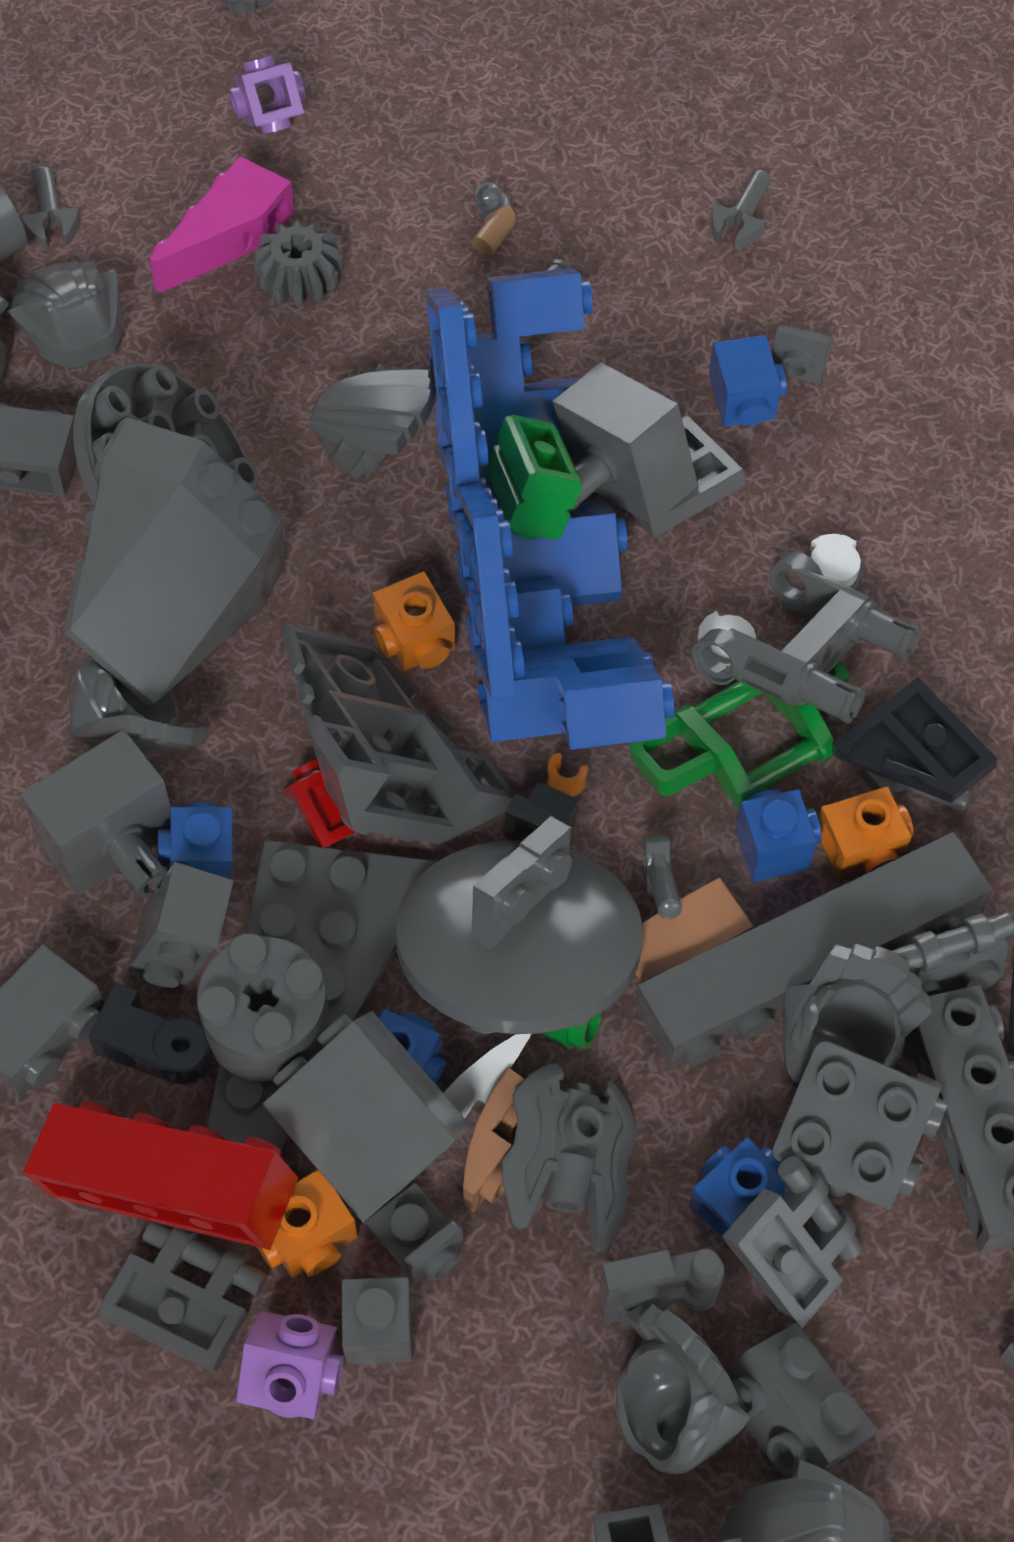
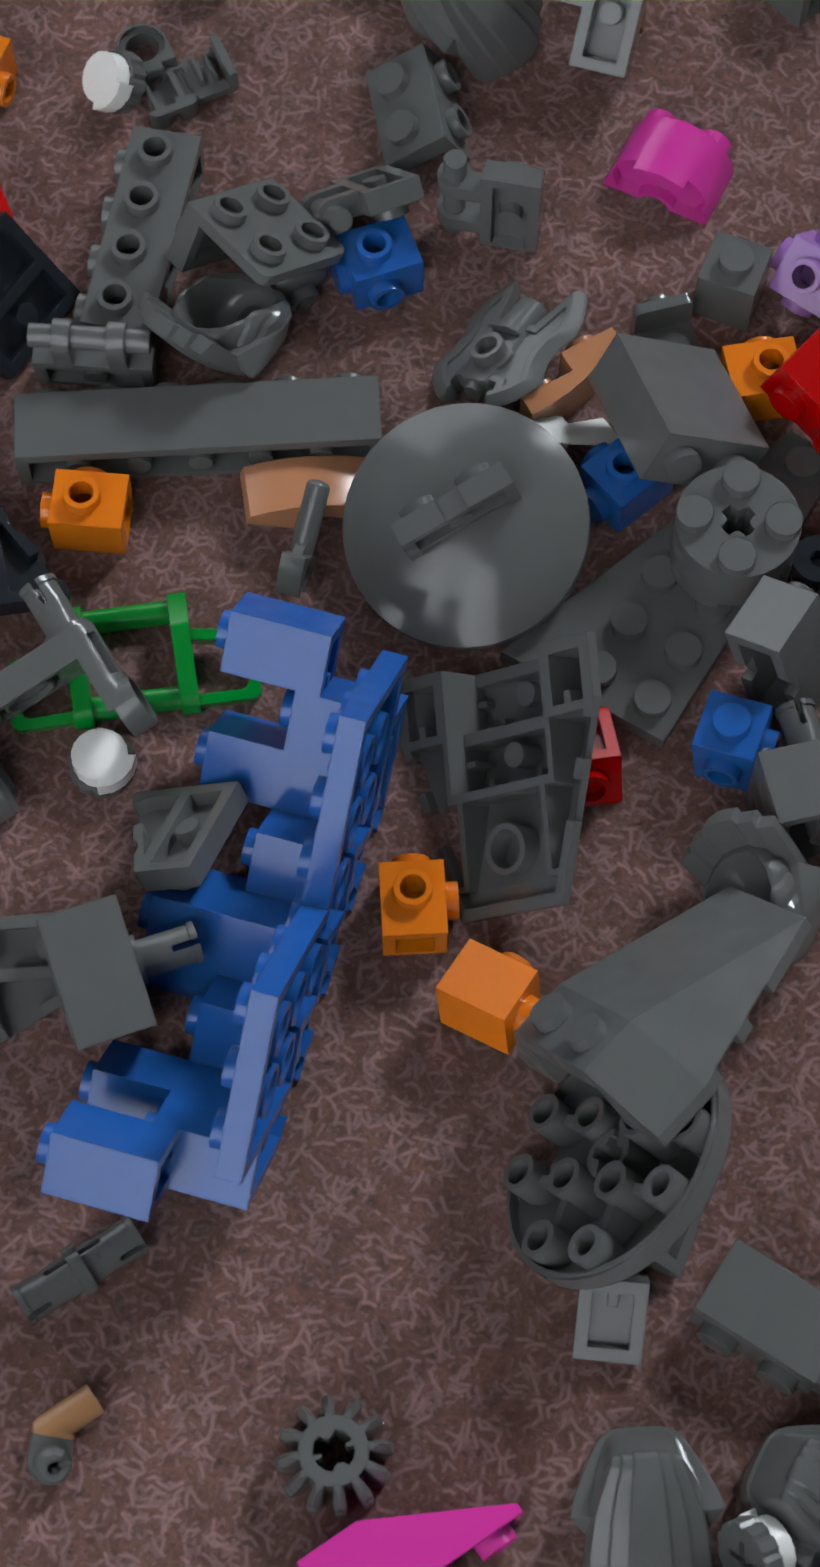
camera: 155 degrees left, 5 degrees up
dark grey hair [309,363,435,480] -> none
green brick [485,414,583,540] -> none
pearl dark grey piece [503,753,588,841] -> none
dark grey hair [615,1304,750,1475] -> none
blue brick [736,789,822,883] -> none
none -> dark grey wing [132,781,249,892]
none -> orange brick [435,939,541,1055]
none -> dark pink cylinder [603,108,734,226]

